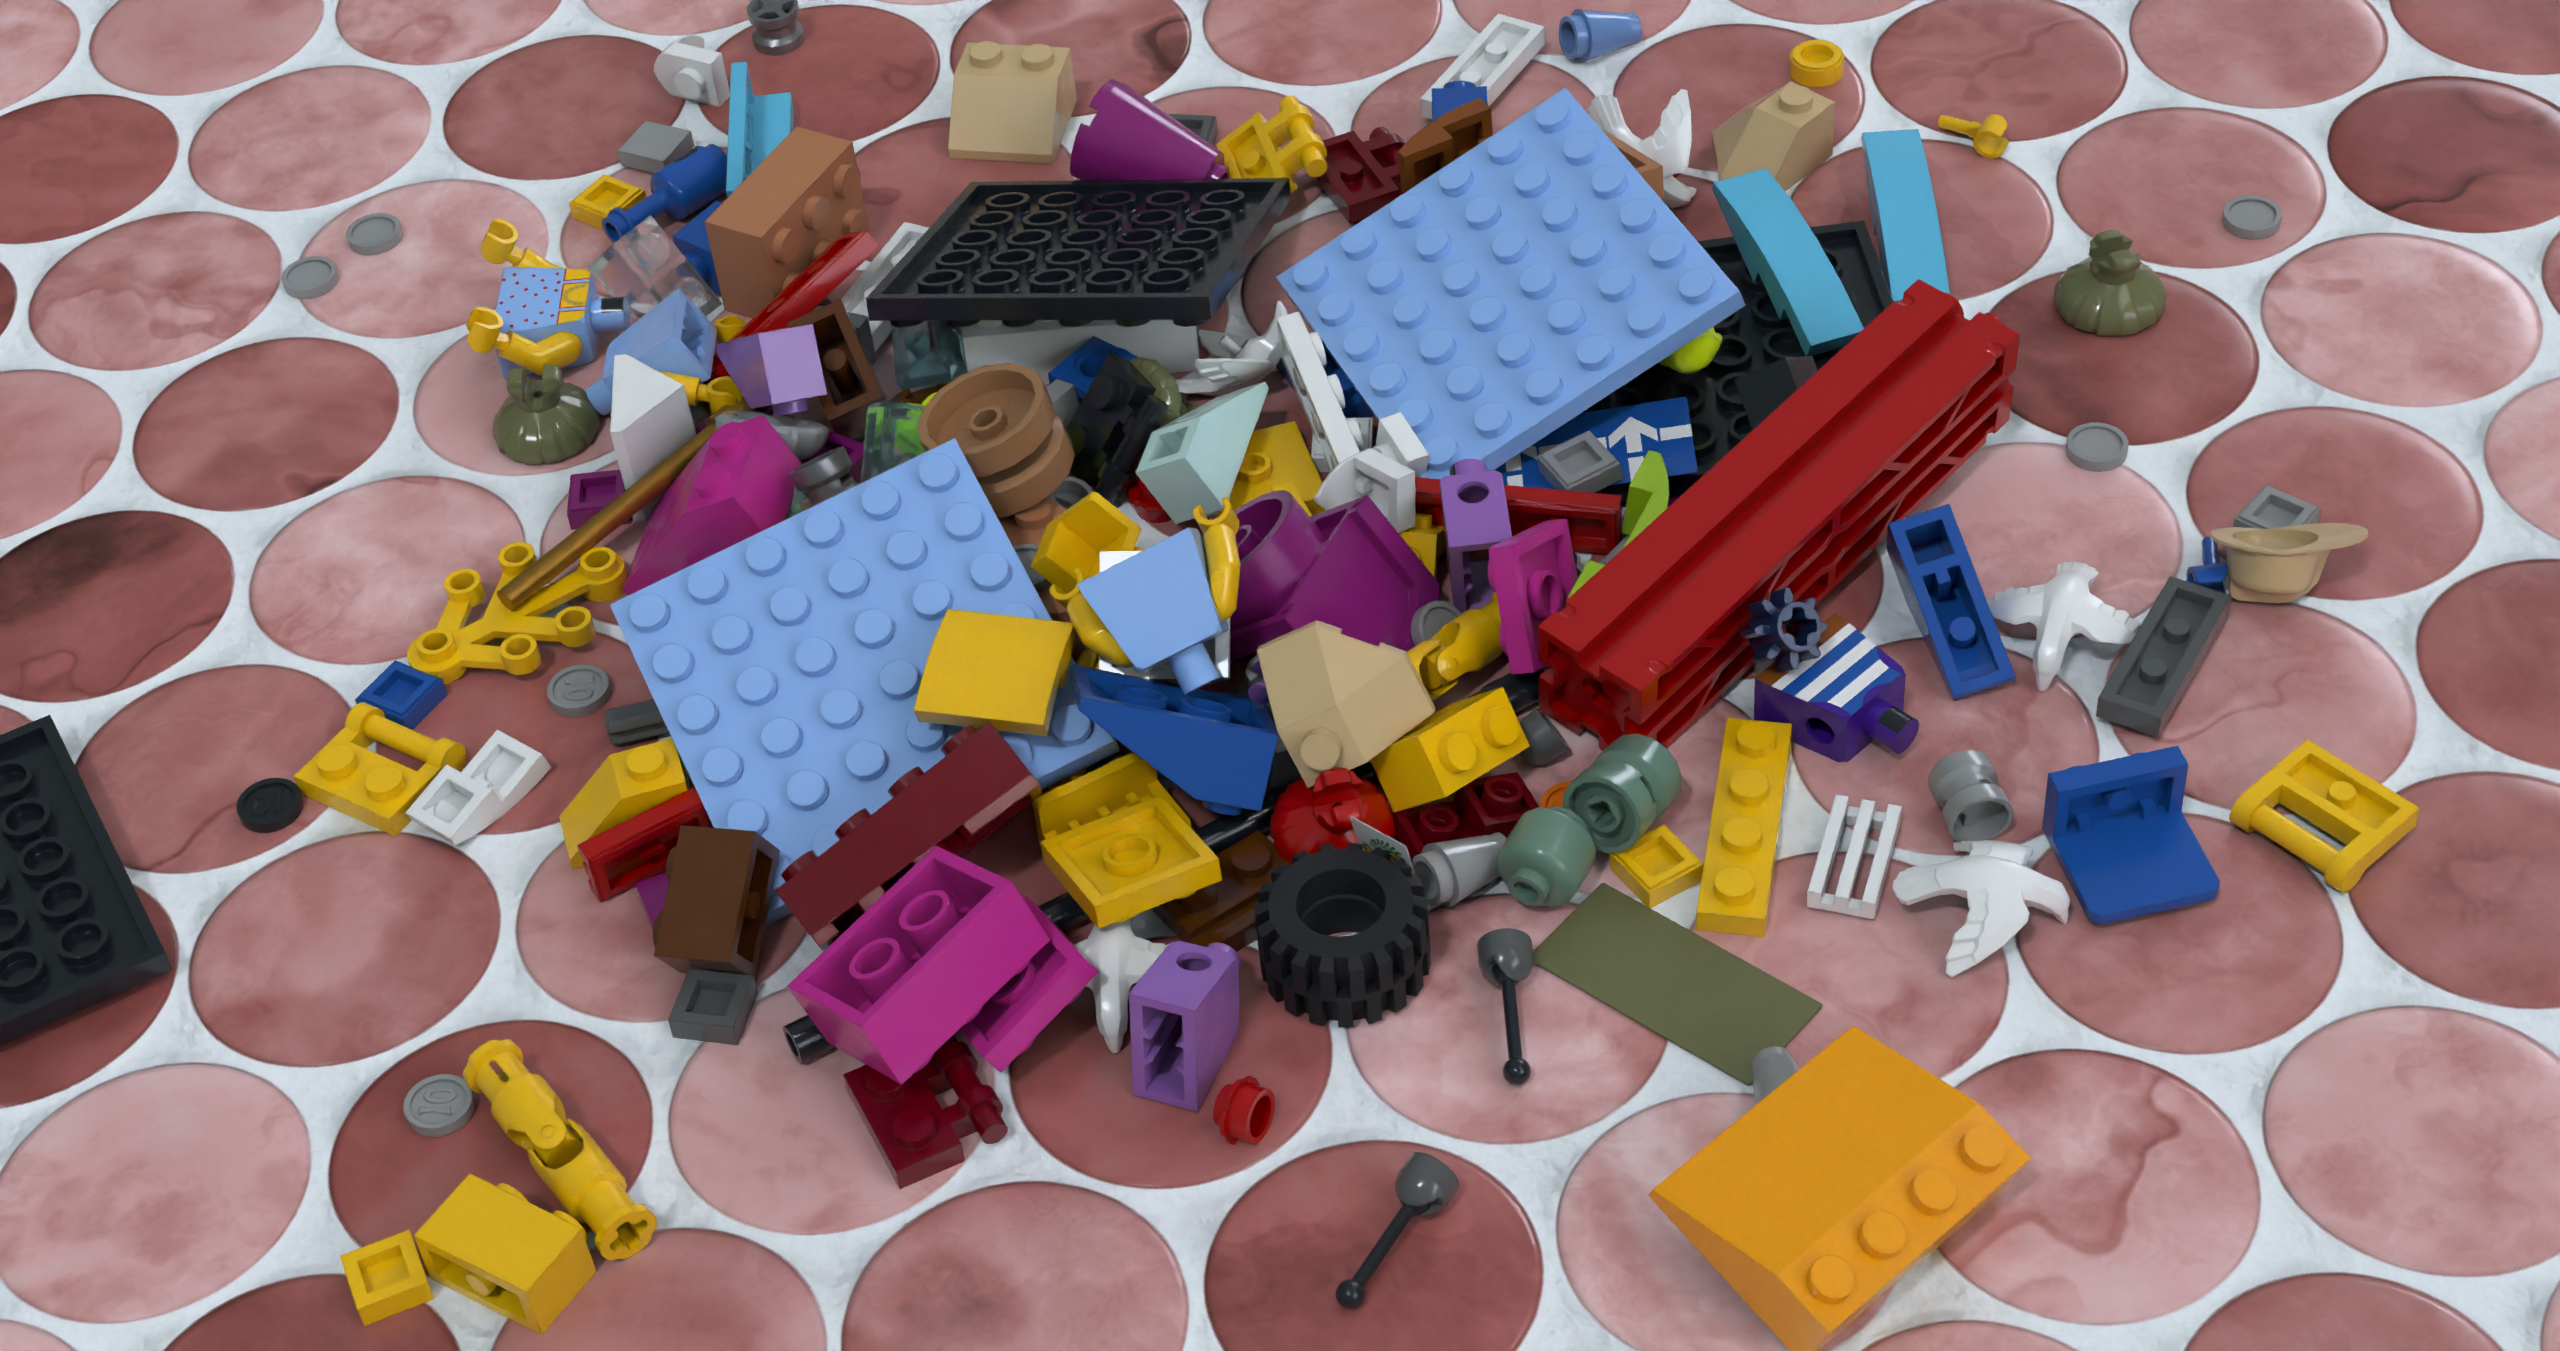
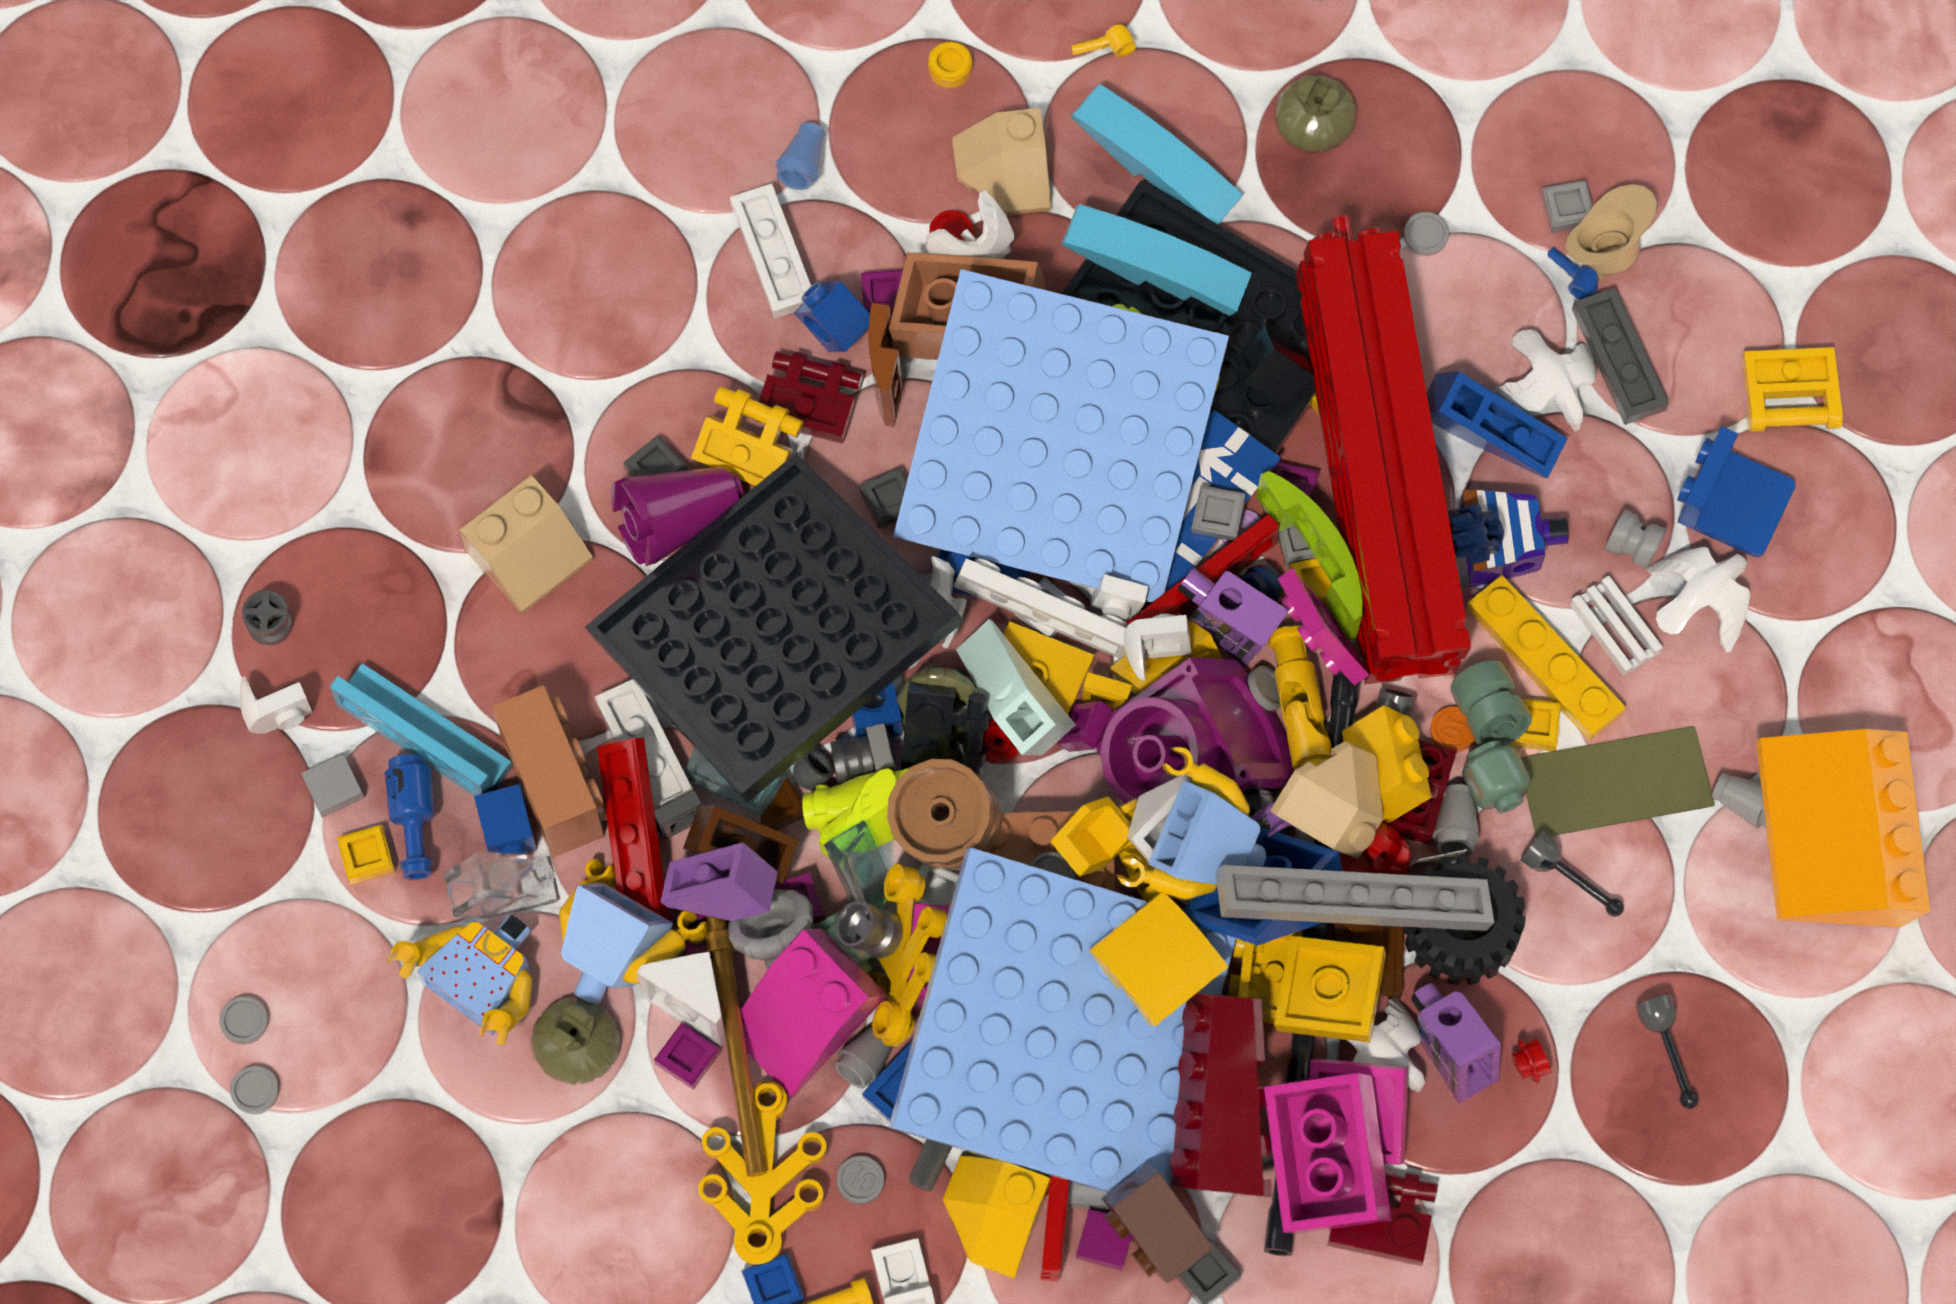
camera: 55 degrees left, 25 degrees up
none -> light grey plate [1216,865,1494,931]

